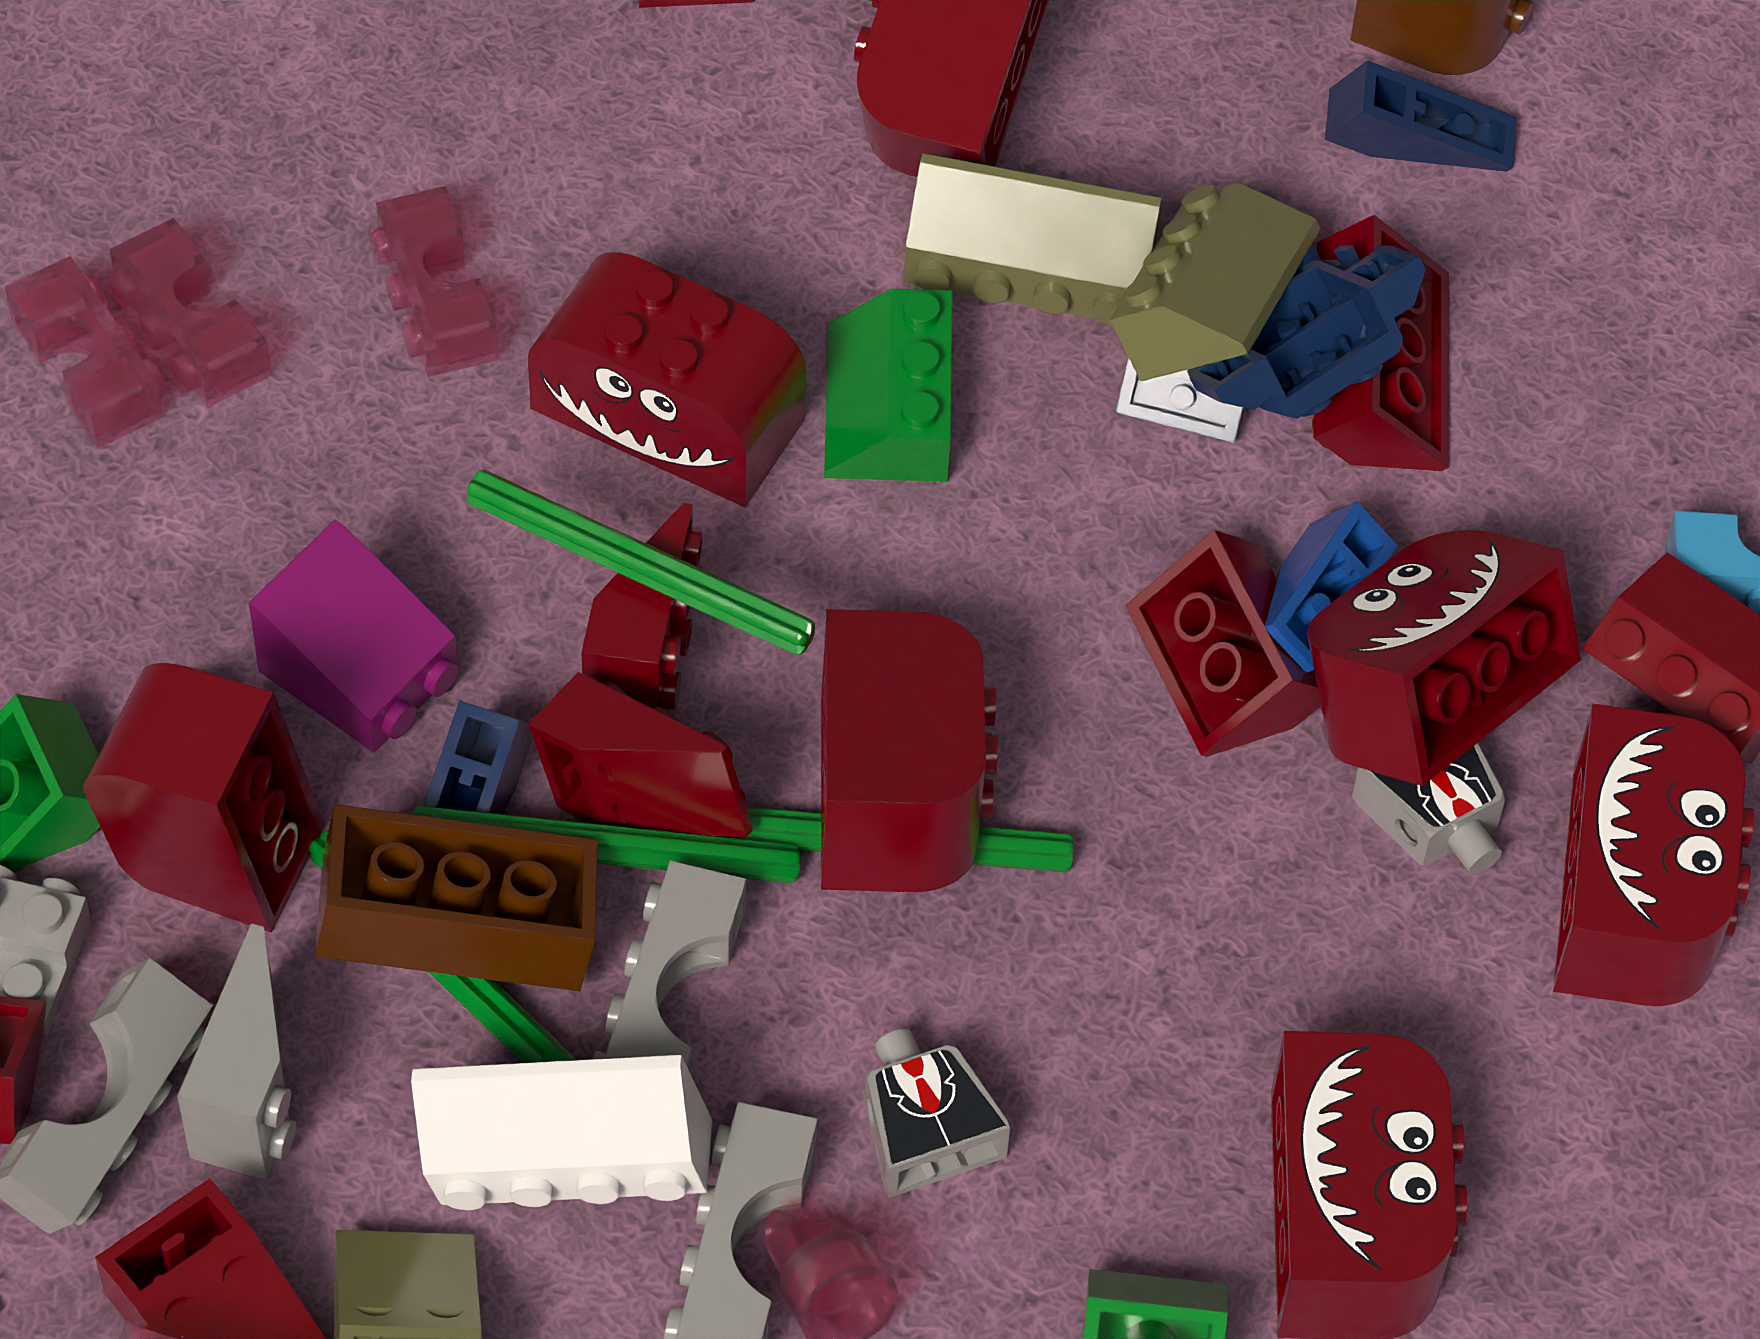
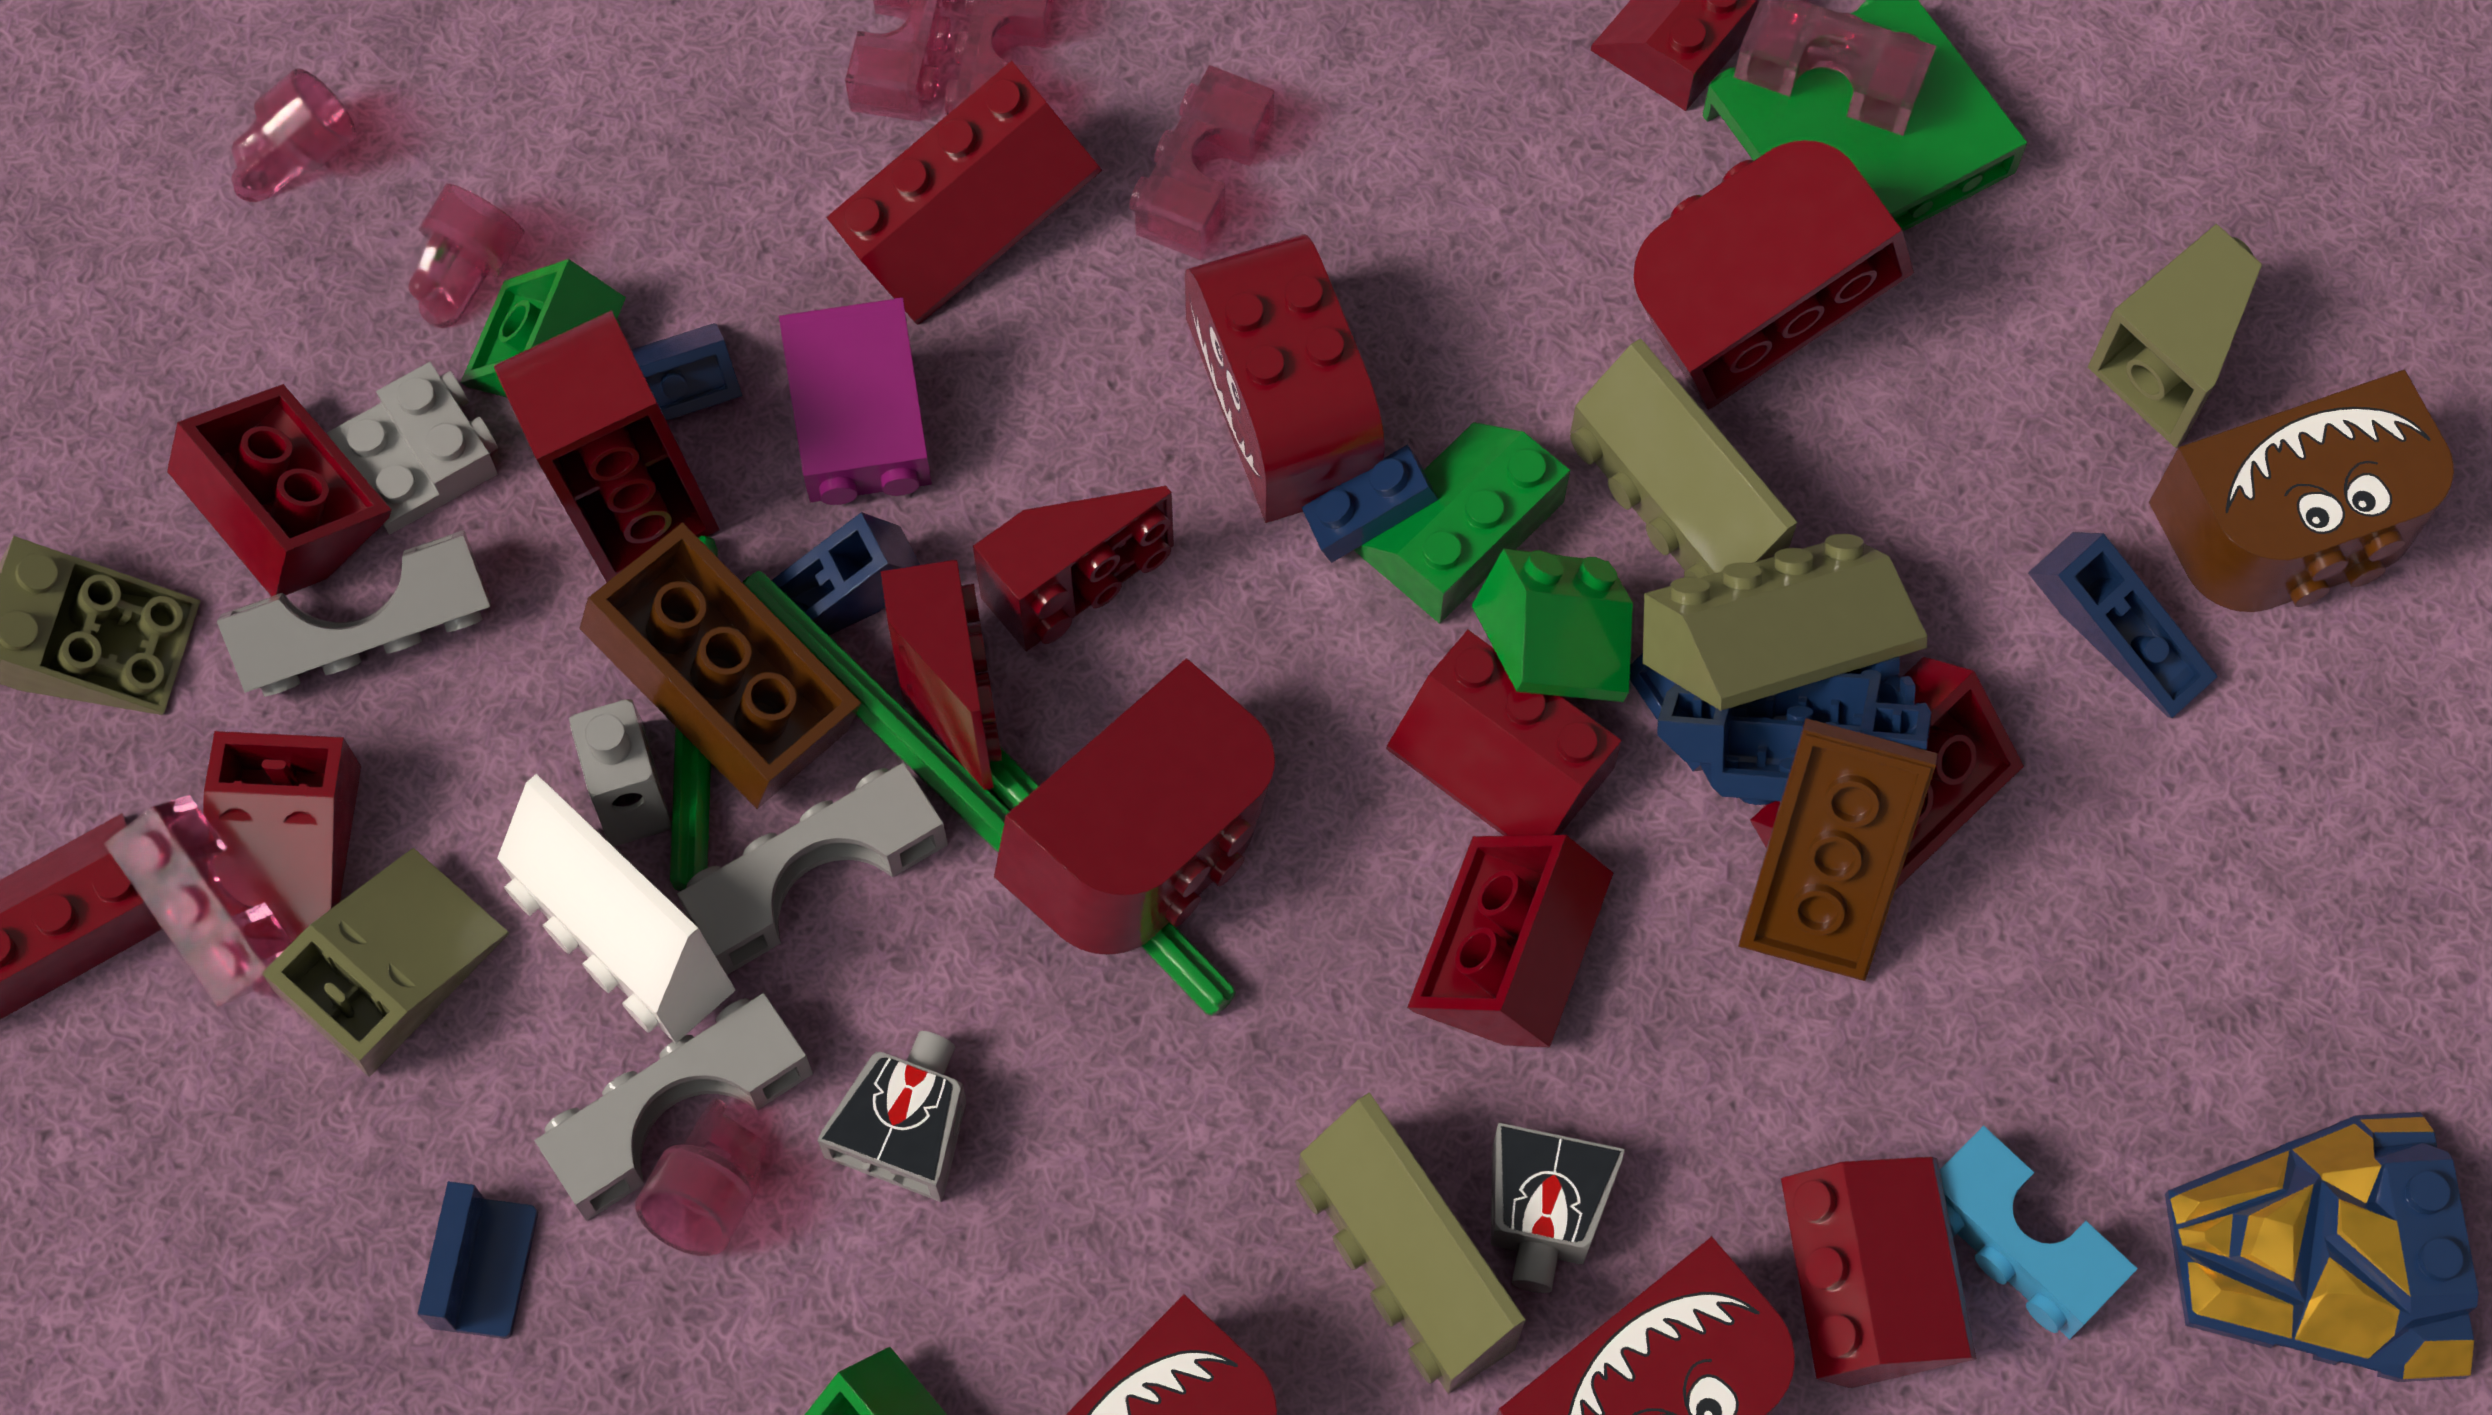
camera: 45 degrees right, 10 degrees up
light grey slope [177,923,296,1180] -> none
green axle [466,470,815,655] -> none
blue slope [1264,501,1398,673] -> none
dark red brick [1307,530,1581,786] -> none
none -> light grey torso [569,699,672,847]
none -> dark red slope [826,60,1103,325]
none -> olive slope [1295,1092,1525,1394]
none -> dark blue plate [1301,444,1438,563]
none -> dark red slope [1386,629,1622,836]
none -> green slope [1472,548,1633,702]
none -> reddish brown tile [1738,718,1937,981]

